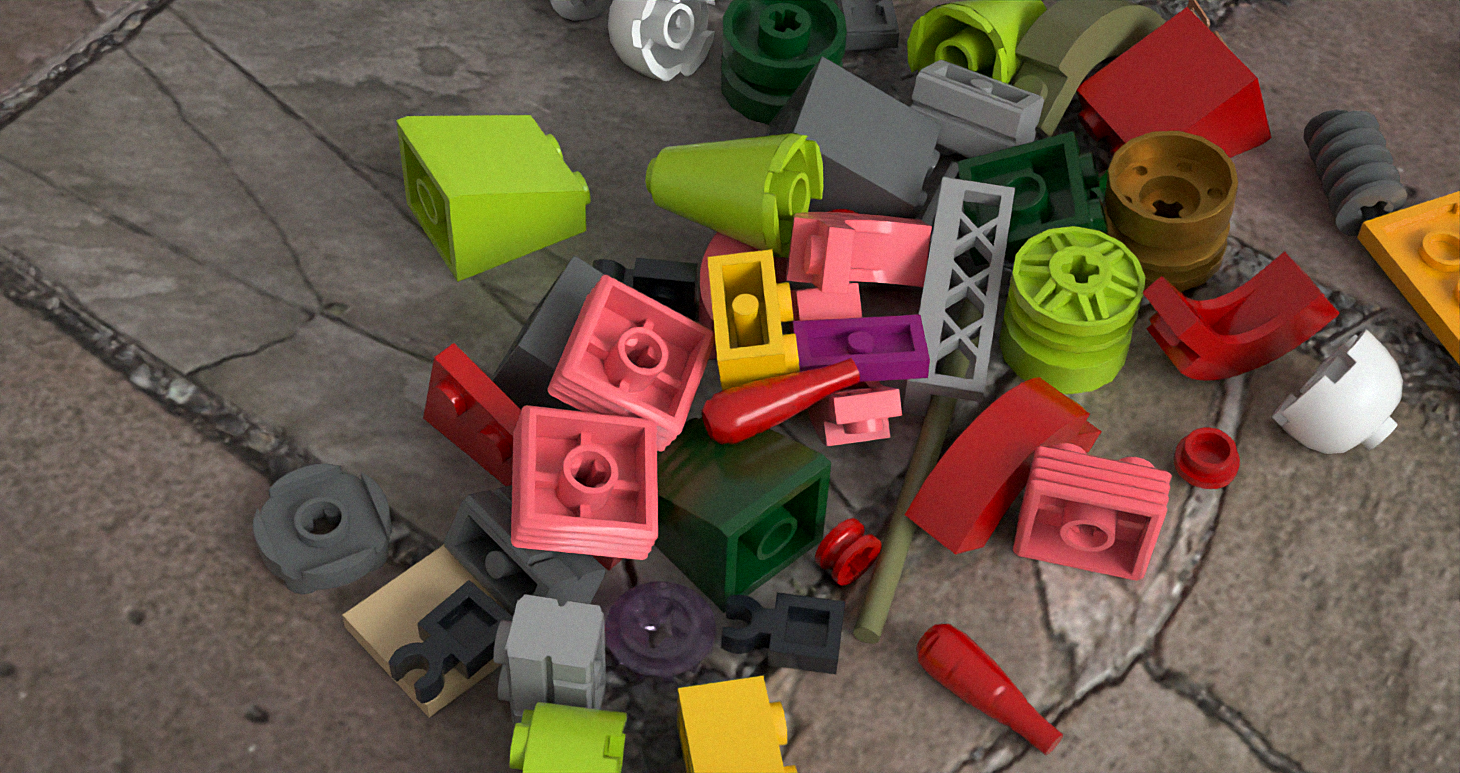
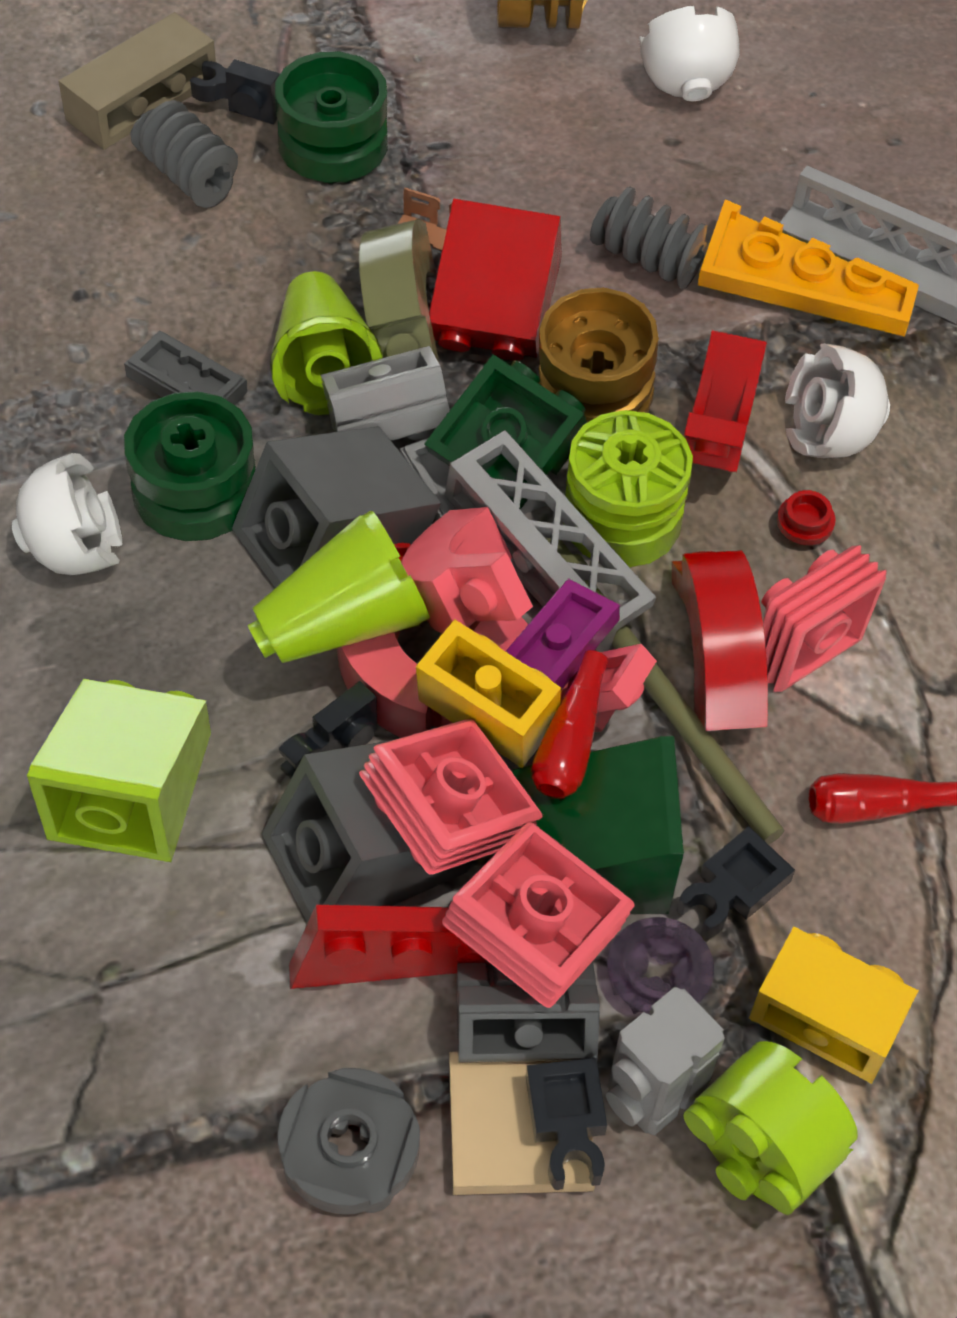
camera: 50 degrees left, 5 degrees up
red bush [815,518,882,586] -> none

